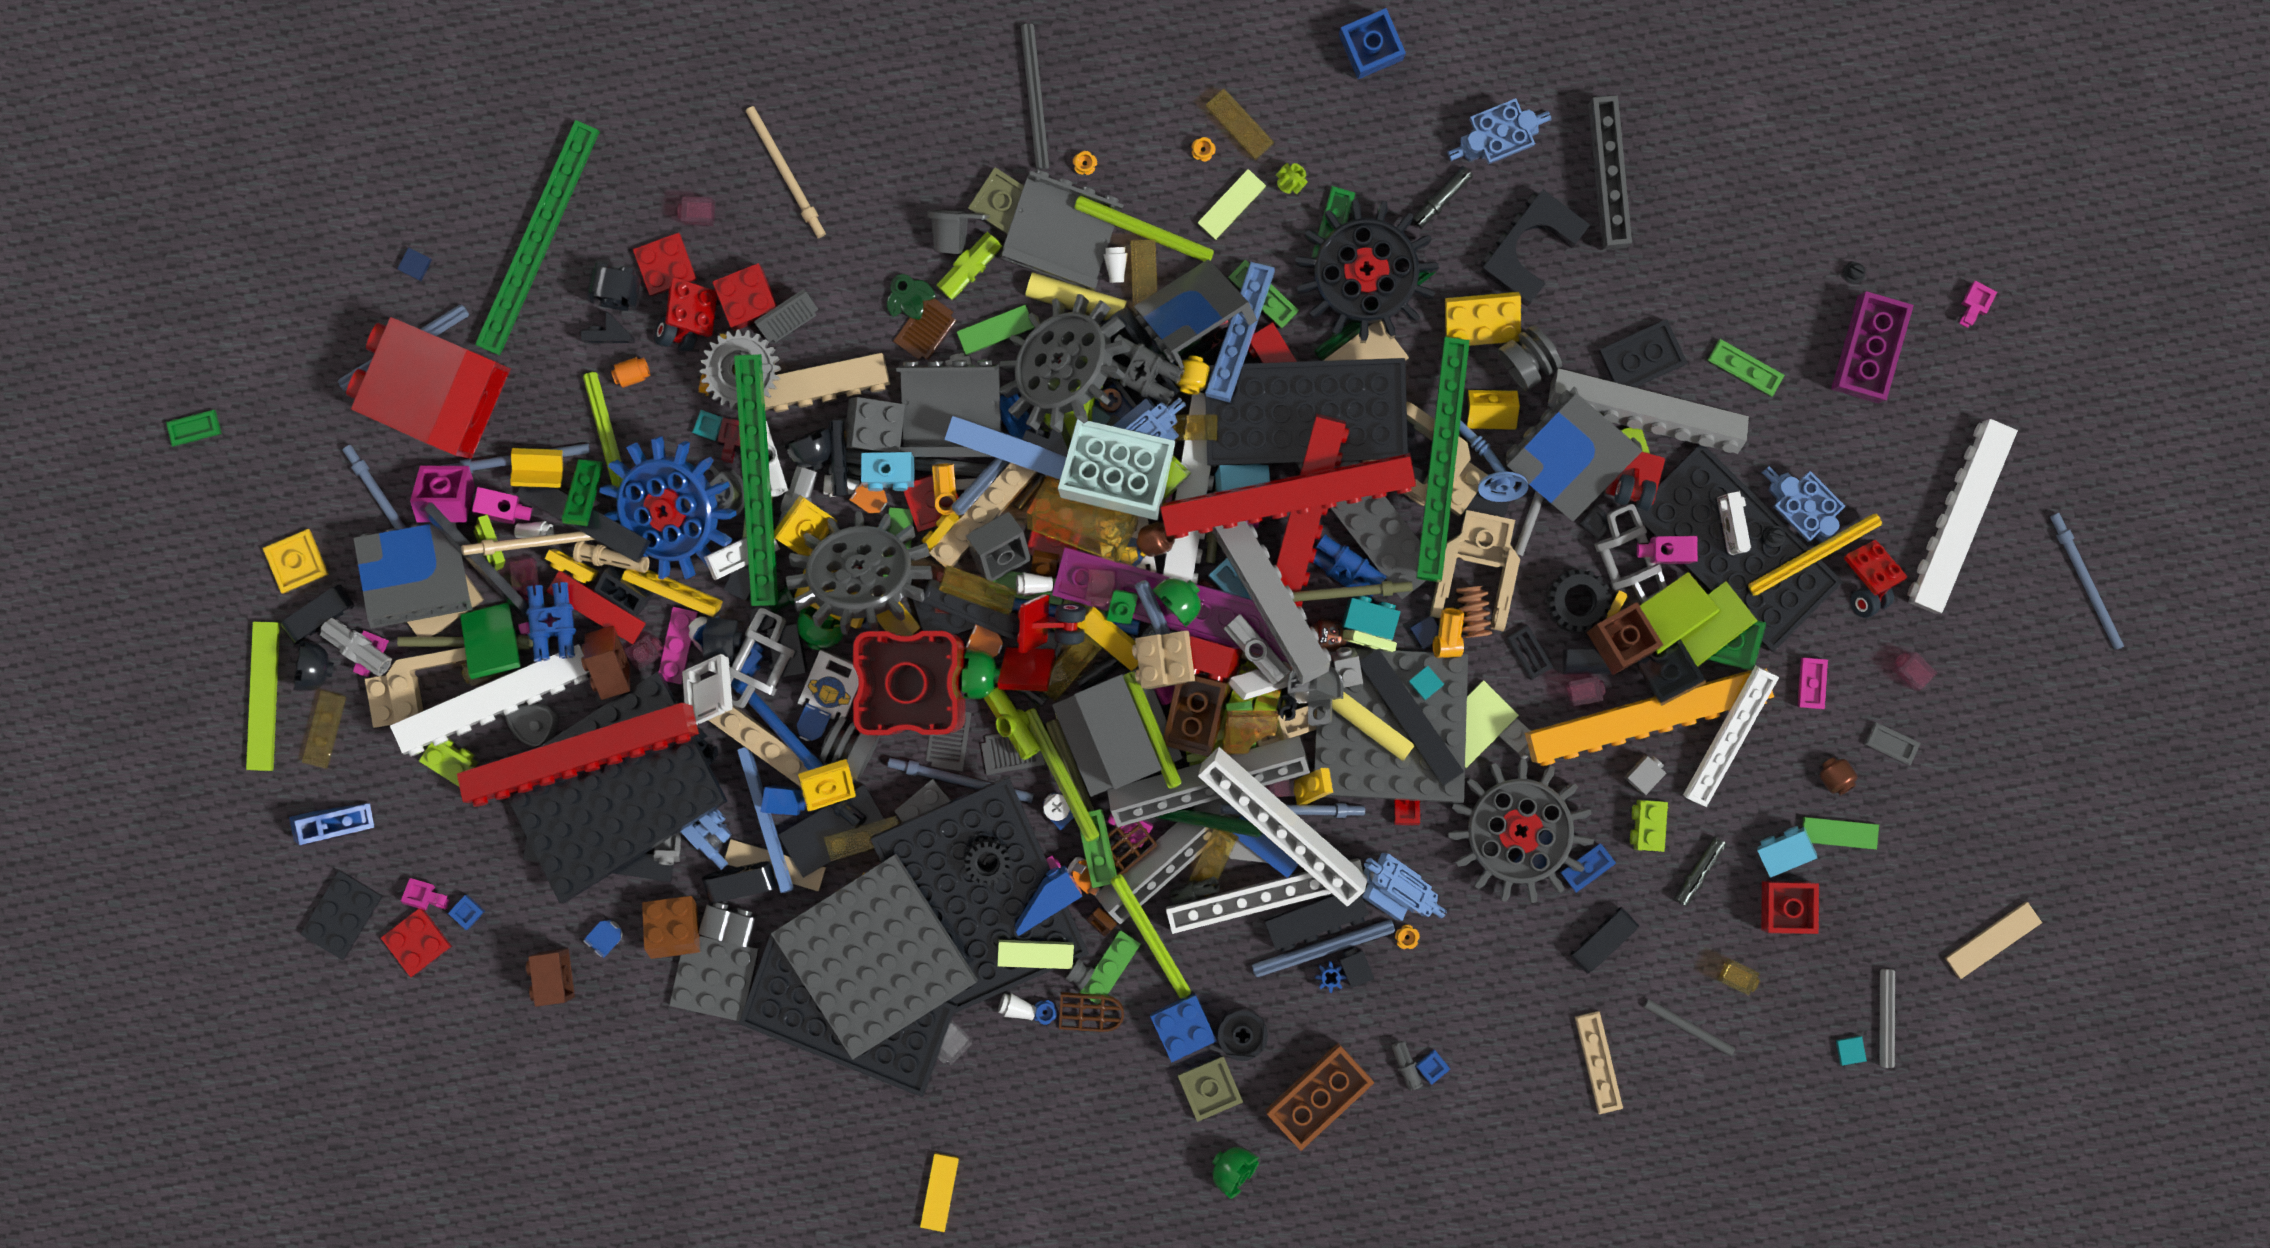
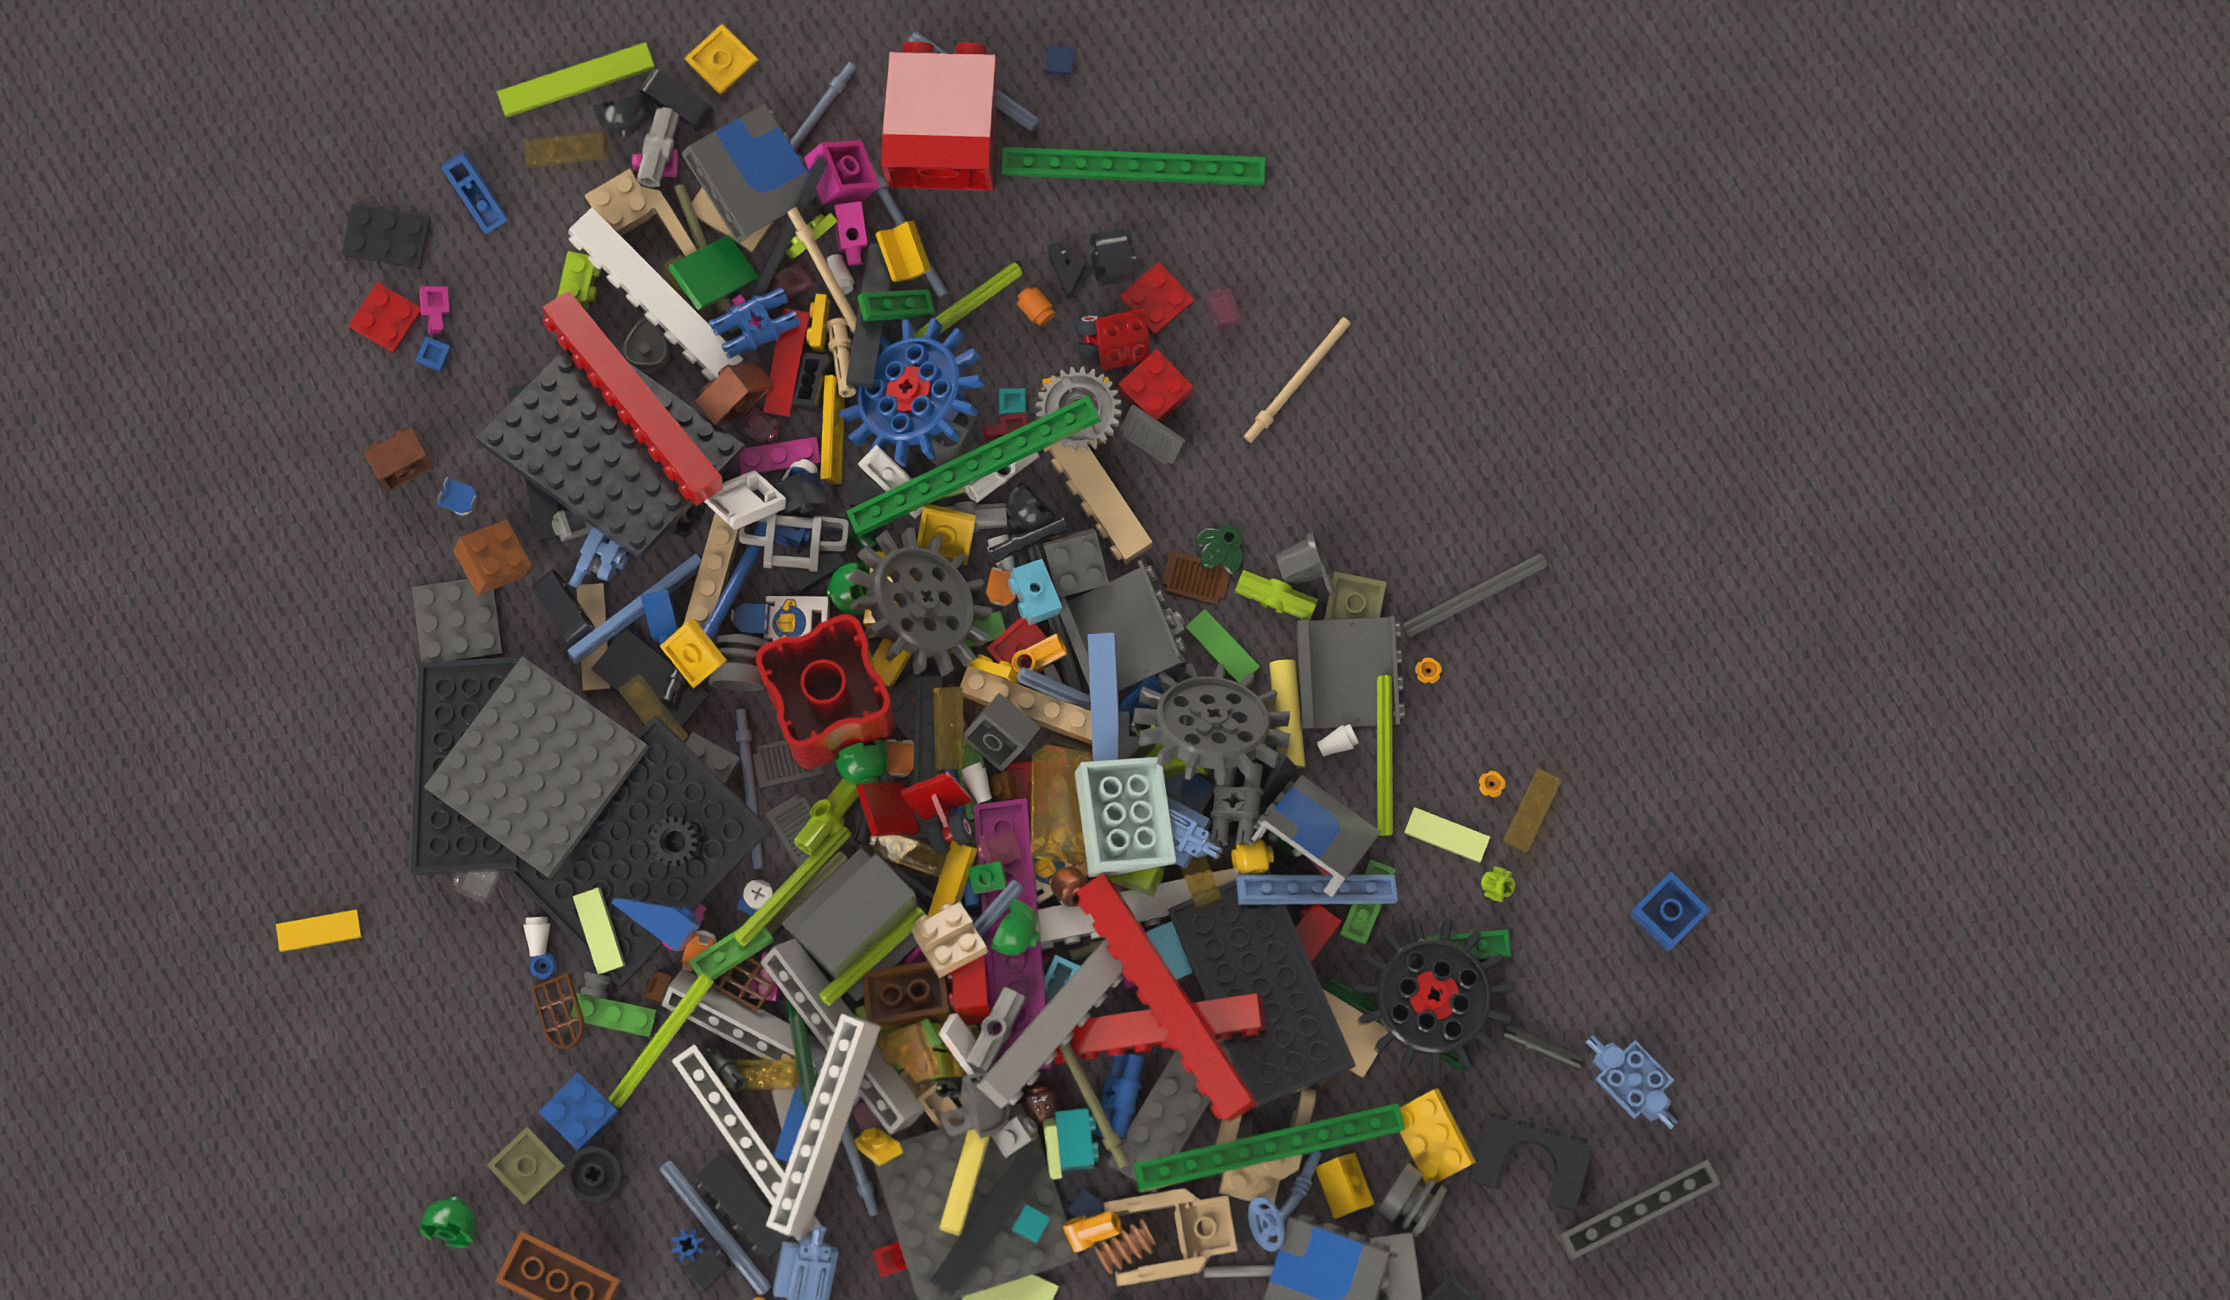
camera: 65 degrees right, 10 degrees down
dark grey brick [698,902,757,947] -> none
reddish brown bush [1100,388,1122,413] -> none
clear yellow tile [1131,239,1157,315] -> none

